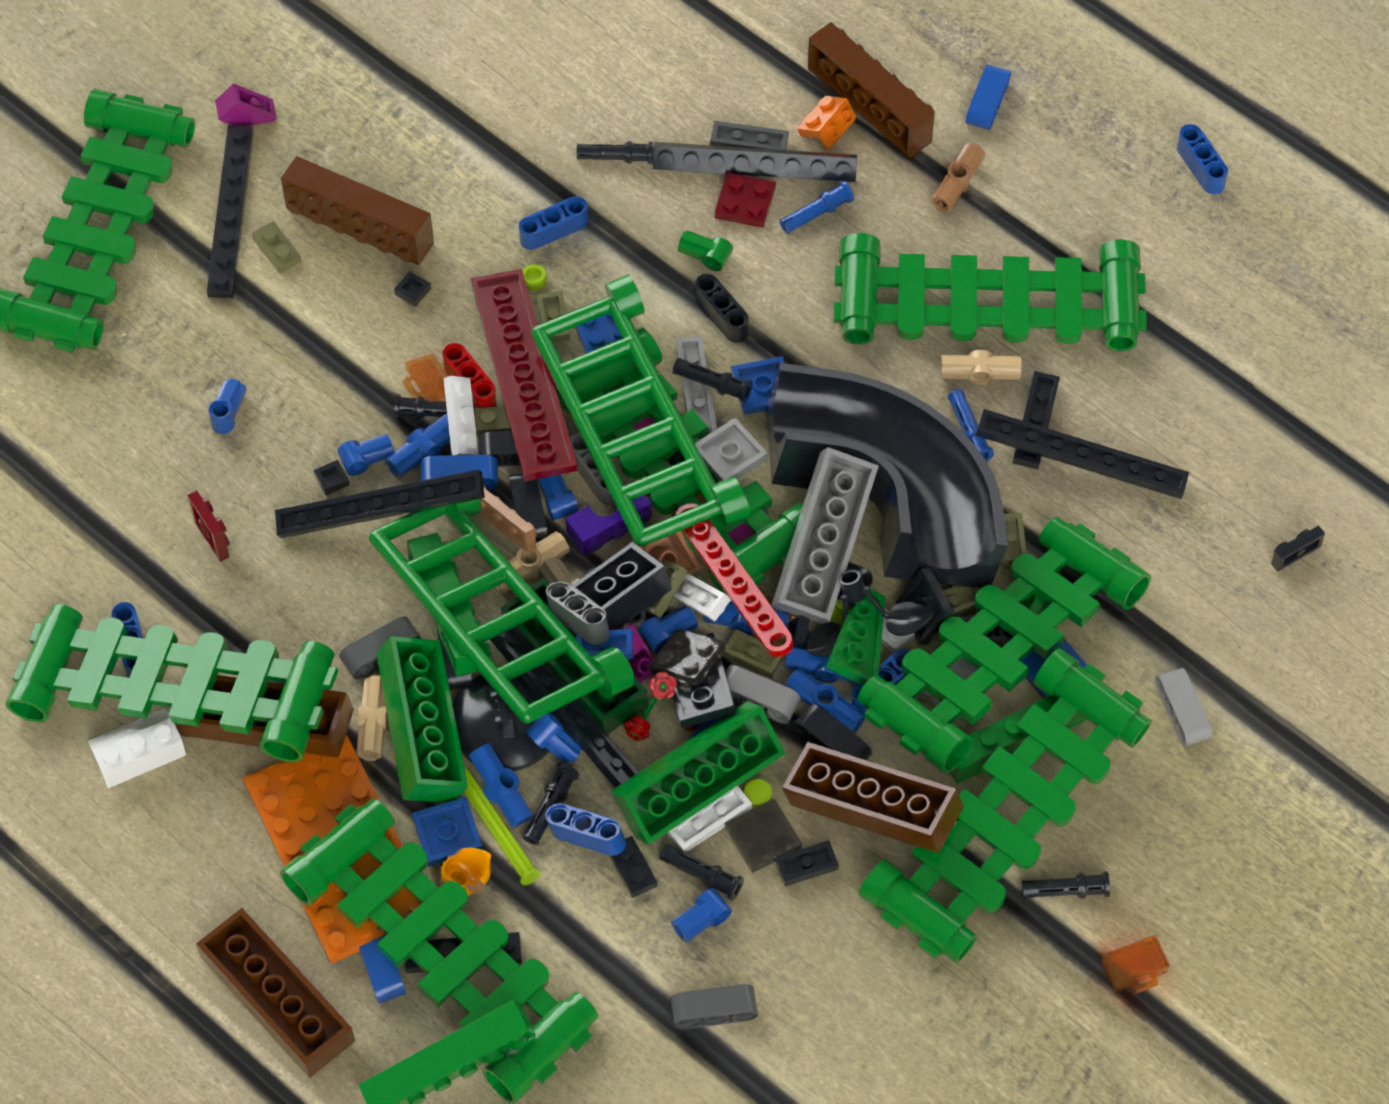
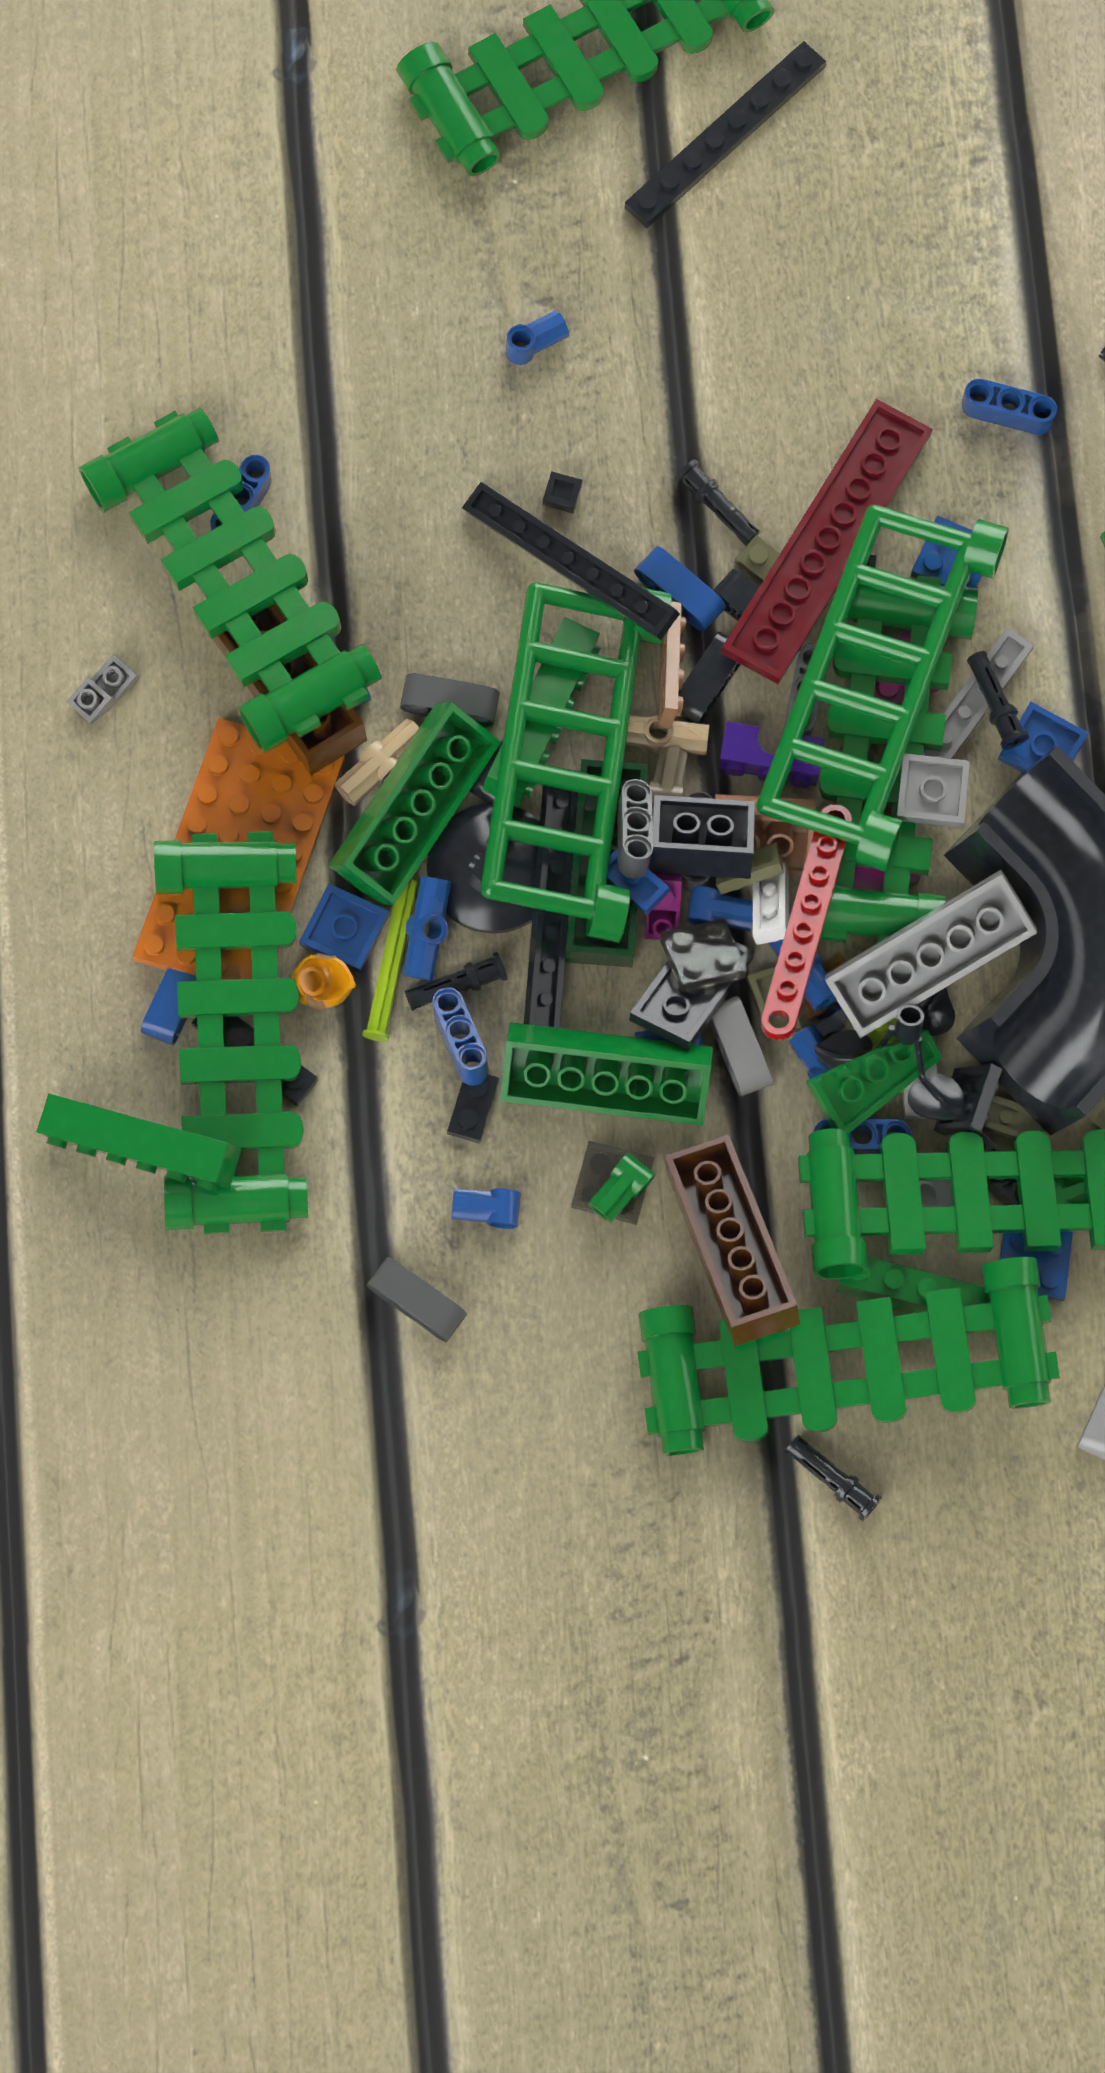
camera: 40 degrees right, 15 degrees up
white slope [87,708,186,788] -> none
dark red plate [187,490,230,562] -> none
reddish brown brick [196,908,355,1078] -> none
magenta slope [215,83,277,126] -> none
olive plate [252,221,301,274] -> none
reddish brown brick [281,156,434,266] -> none
blue piece [337,434,395,476] -> none
blue piece [385,413,450,478] -> none
black plate [394,271,431,307] -> none
clear orange piece [402,353,448,401] -> none
red beam [442,343,497,408] -> none
white plate [444,376,478,455] -> none
lime tile [522,264,547,291] -> none
blue piece [526,713,582,764] -> none
olive plate [537,291,570,342] -> none
blue piece [537,474,579,521] -> none
red plant [624,672,701,741] -> none
black pin [659,843,744,901] -> none
white plate [667,786,752,853] -> none
black beam [695,273,749,343] -> none
lime tile [744,779,772,809] -> none
black plate [775,840,839,887] -> none
blue piece [785,668,865,733] -> none
black beam [792,704,872,760] -> none
clear orange piece [1101,935,1170,994] -> none
none -> light grey slope [66,654,140,724]
none -> green piece [589,1153,656,1224]

